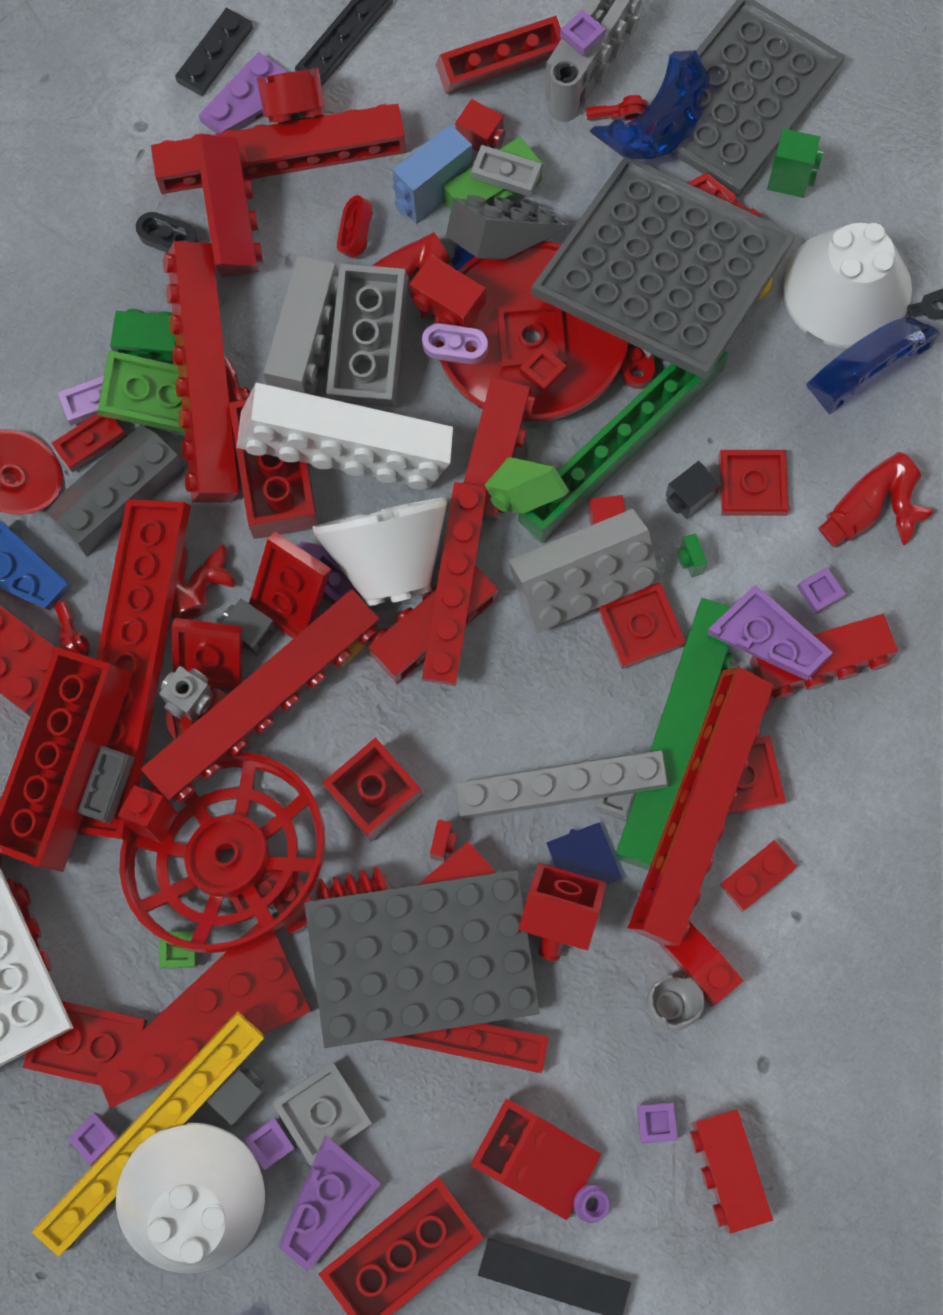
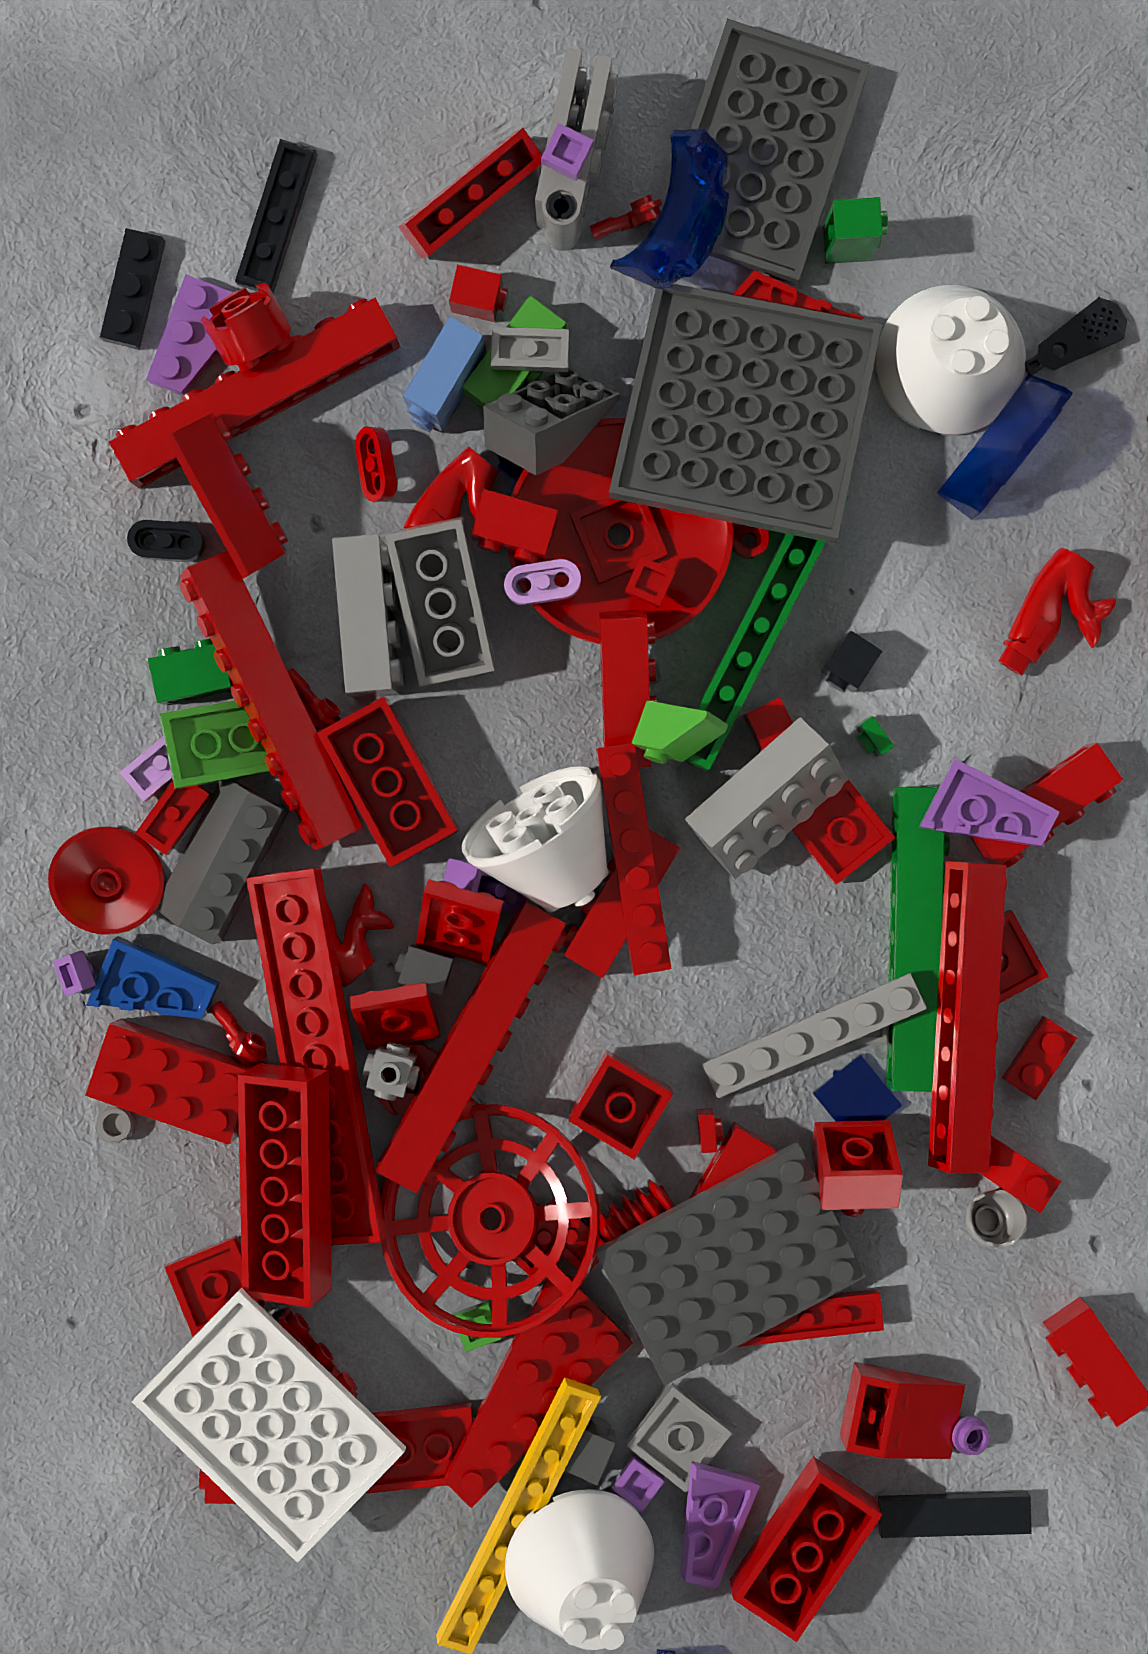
camera: 20 degrees left, 15 degrees up
medium lavender plate [68,1112,119,1166] -> none
dark grey plate [77,746,135,824] -> none
red brick [117,785,178,843] -> none
white brick [236,383,453,490] -> none
medium lavender plate [636,1103,678,1143] -> none
red tile [719,450,789,516] -> none
medium lavender plate [797,567,846,614] -> none

